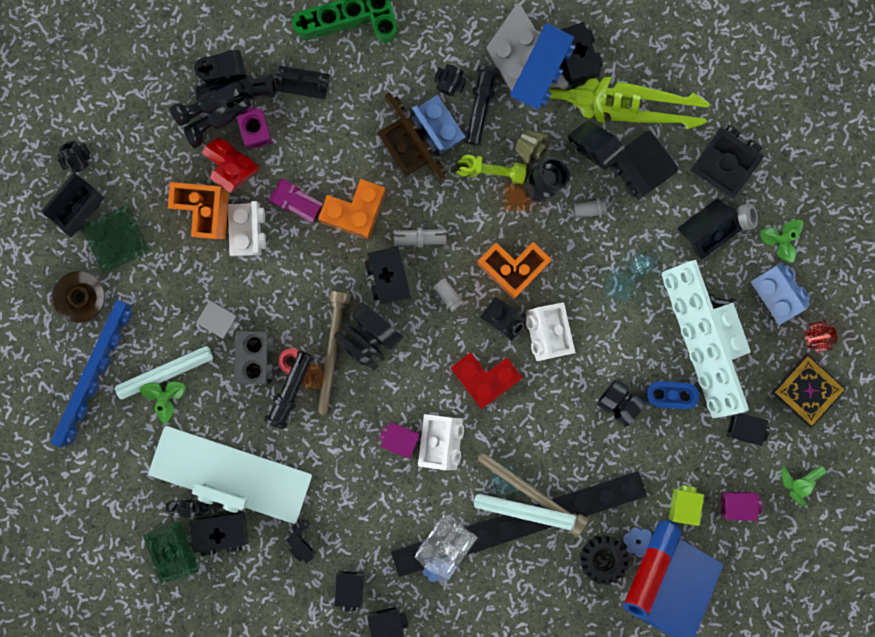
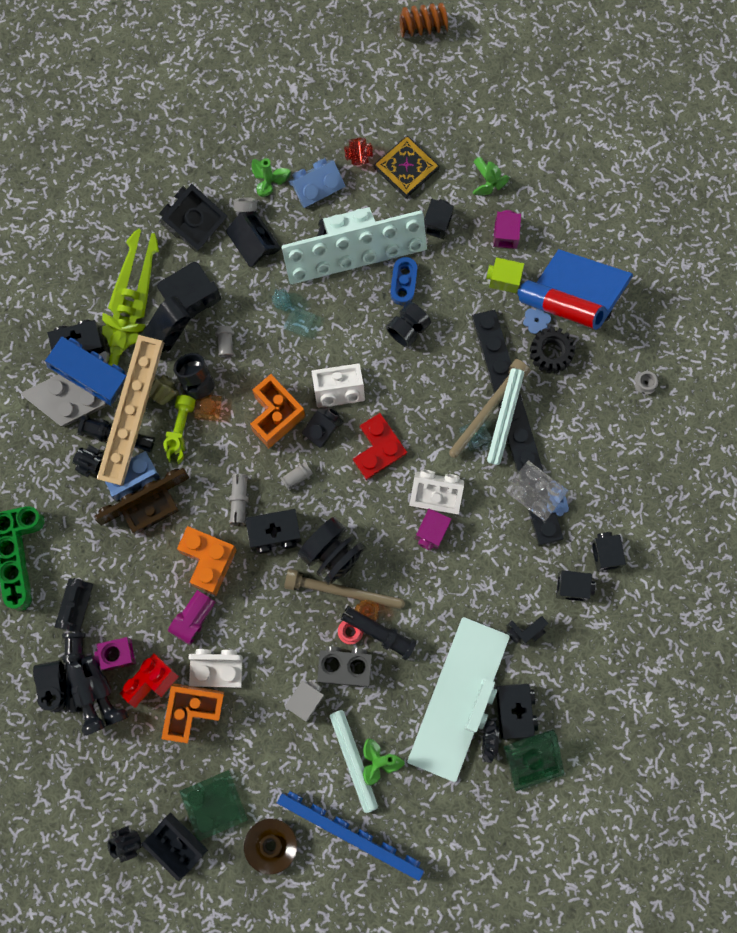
camera: 90 degrees left, 10 degrees down
none -> tan plate [97,335,164,486]

